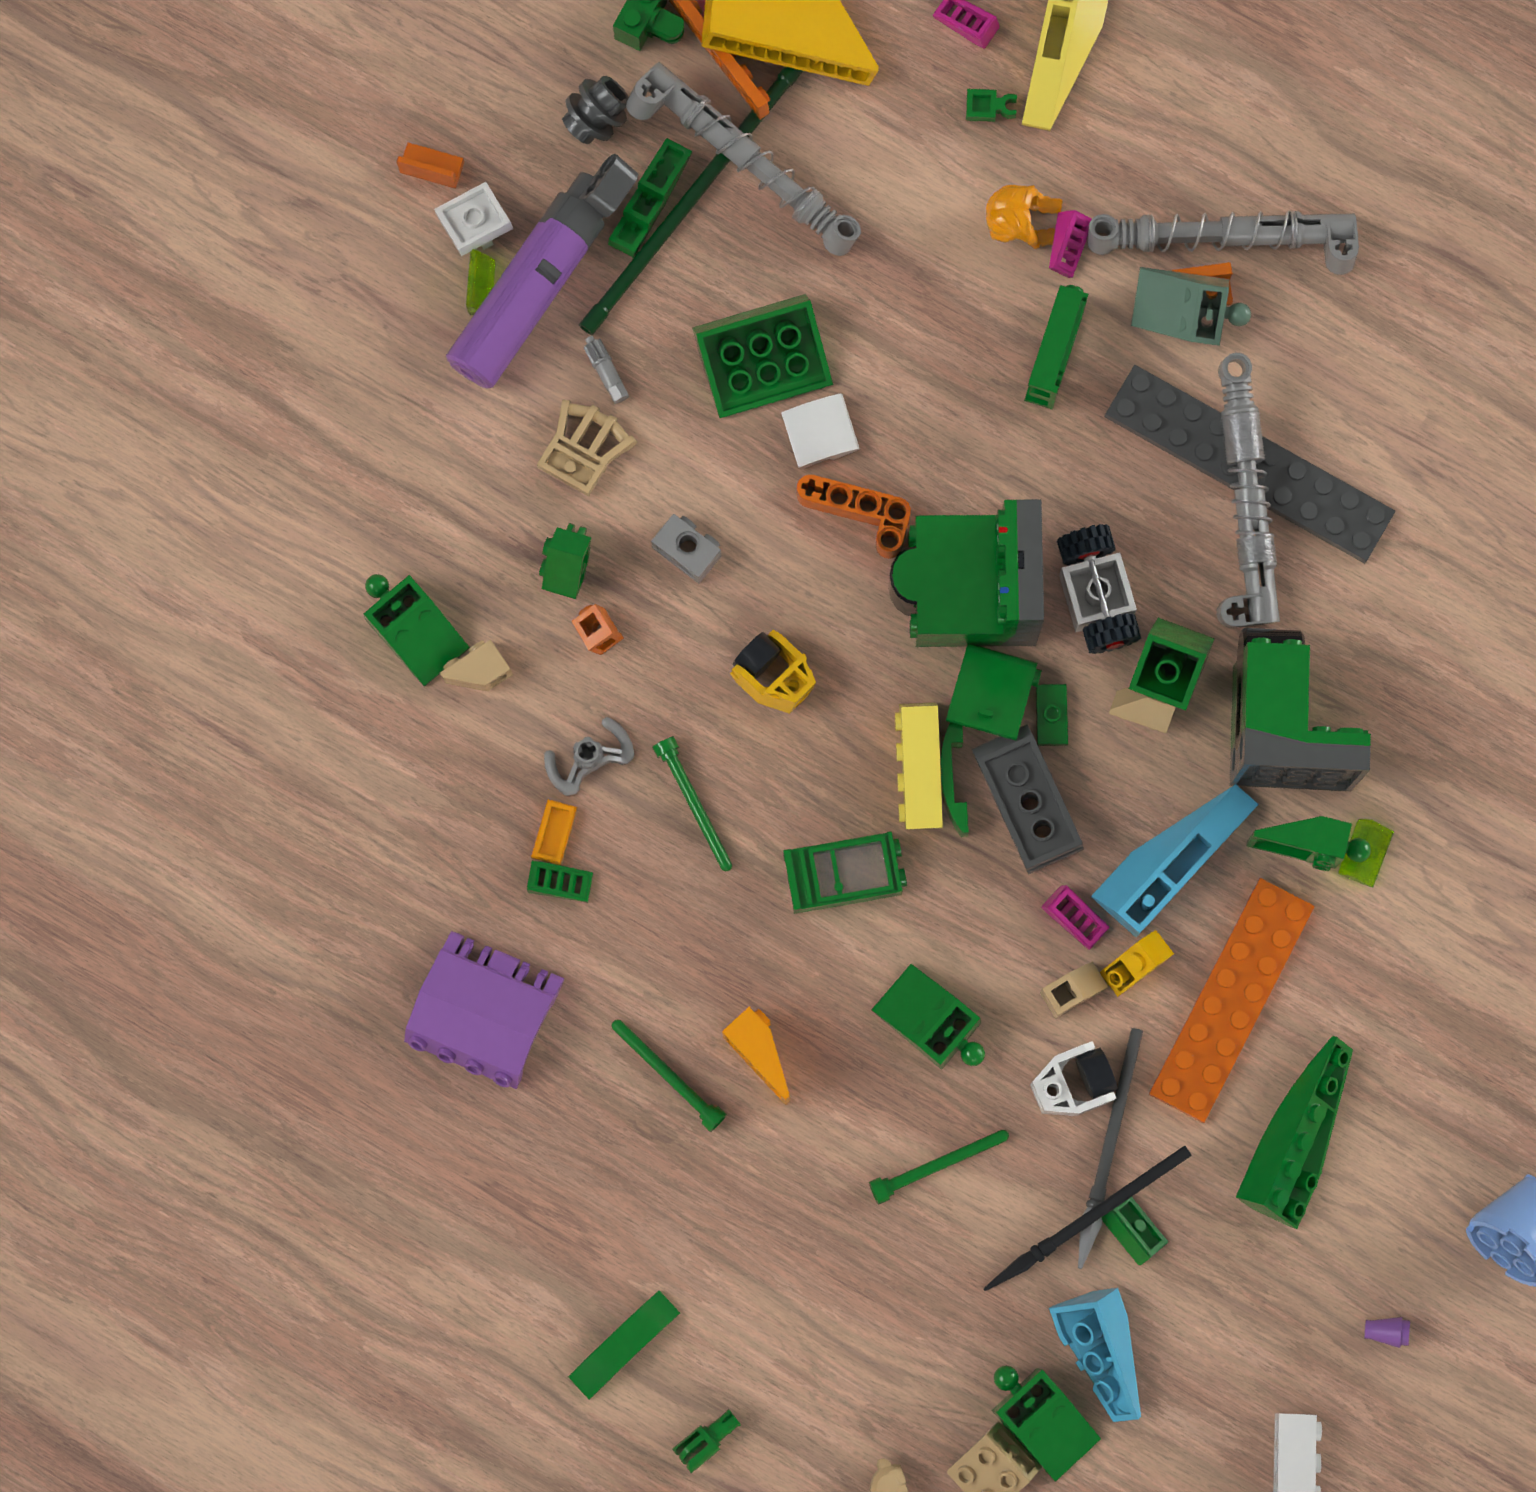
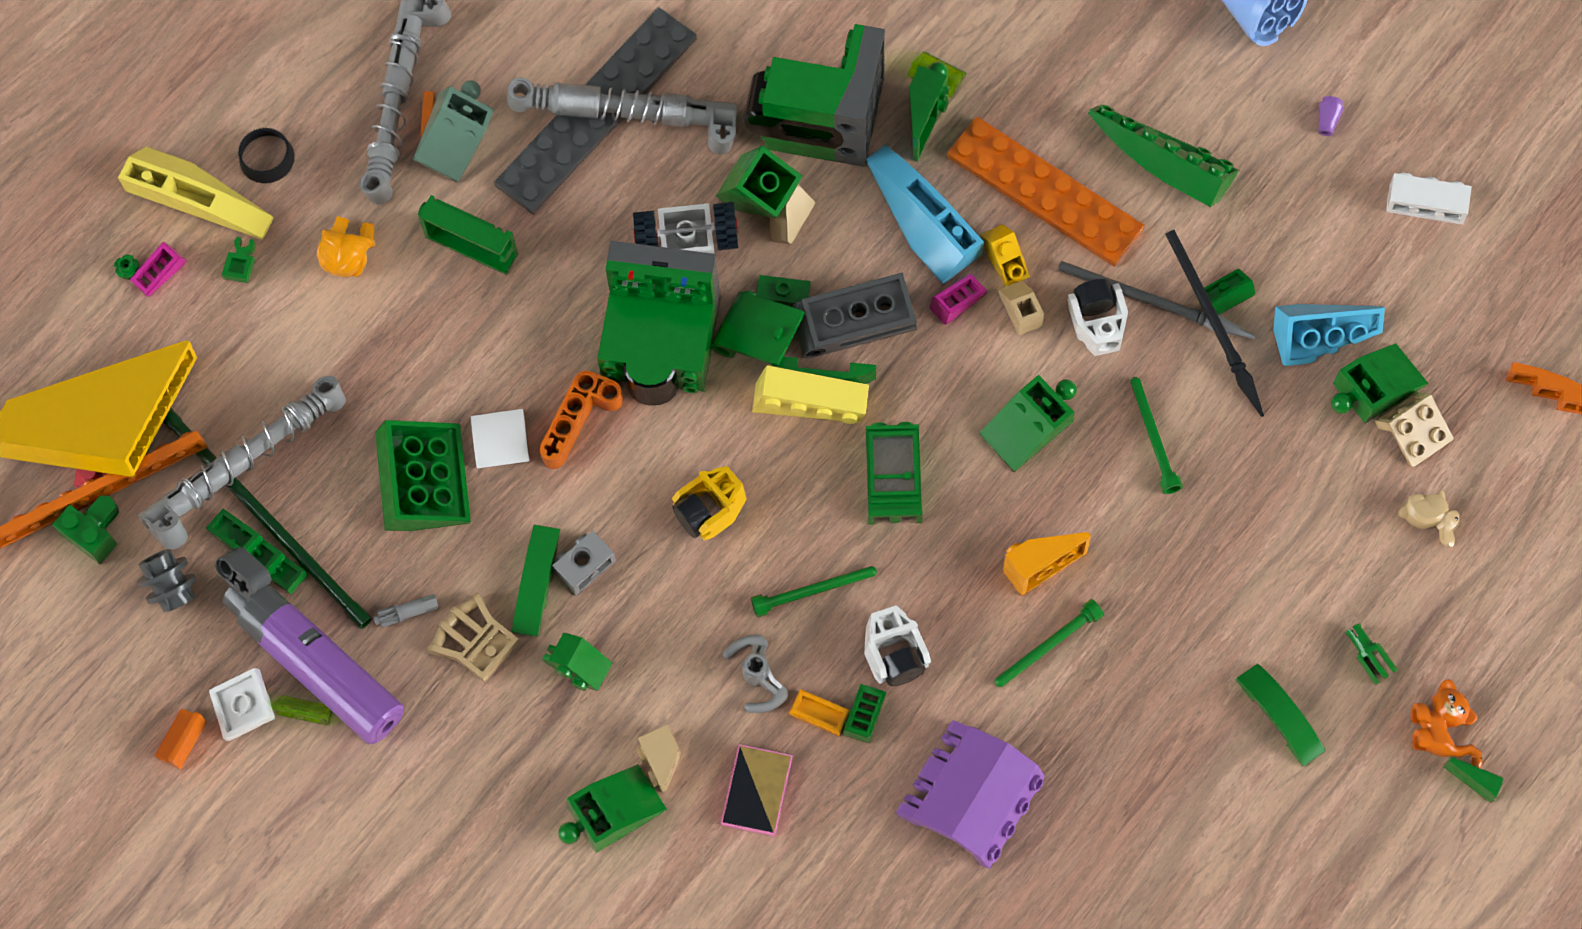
camera: 80 degrees left, 10 degrees down
orange brick [572,604,624,655] -> none
dark pink slope [1049,210,1092,278] -> none
none -> black tyre [238,128,295,183]
none -> green slope [511,524,560,637]
none -> tile [721,744,793,837]
none -> white piece [864,606,931,687]

